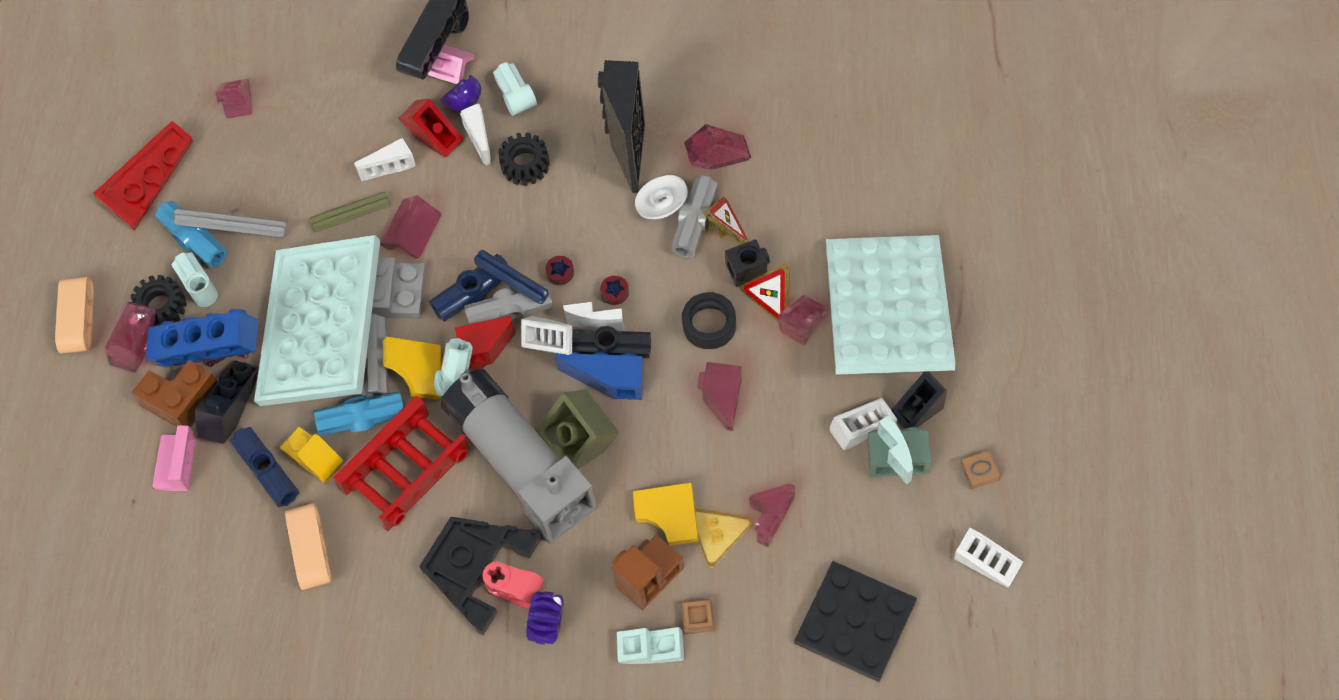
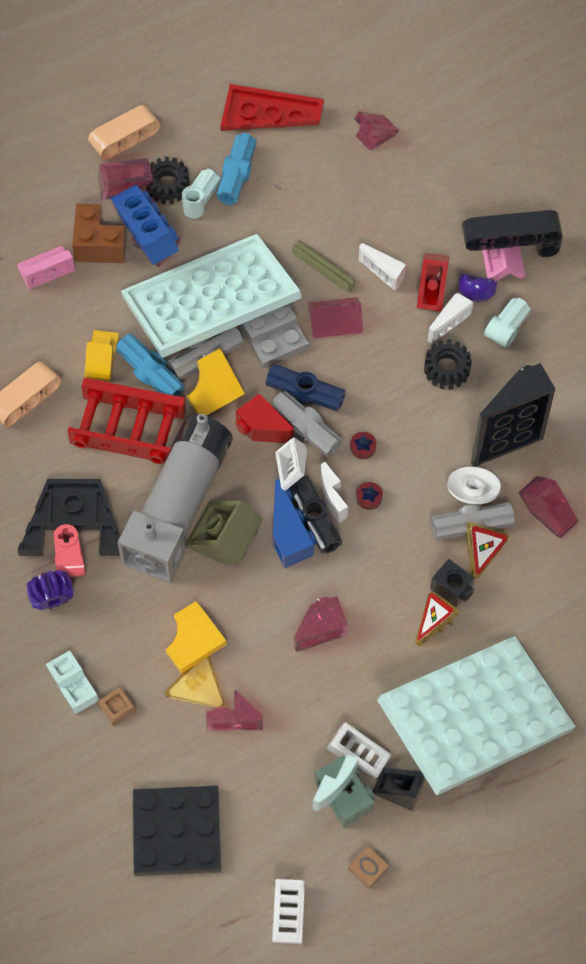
camera: 55 degrees right, 0 degrees up
light grey axle [173,208,286,237] -> none
black slope [195,361,259,444] -> none
dark blue piece [229,427,300,508] -> none
light aqua piece [434,338,473,396] -> none
dark blue axle [474,250,549,304] -> none
dark orange brick [612,535,684,611] -> none
black tyre [682,292,736,349] -> none
clear pink slope [778,295,828,345] -> none

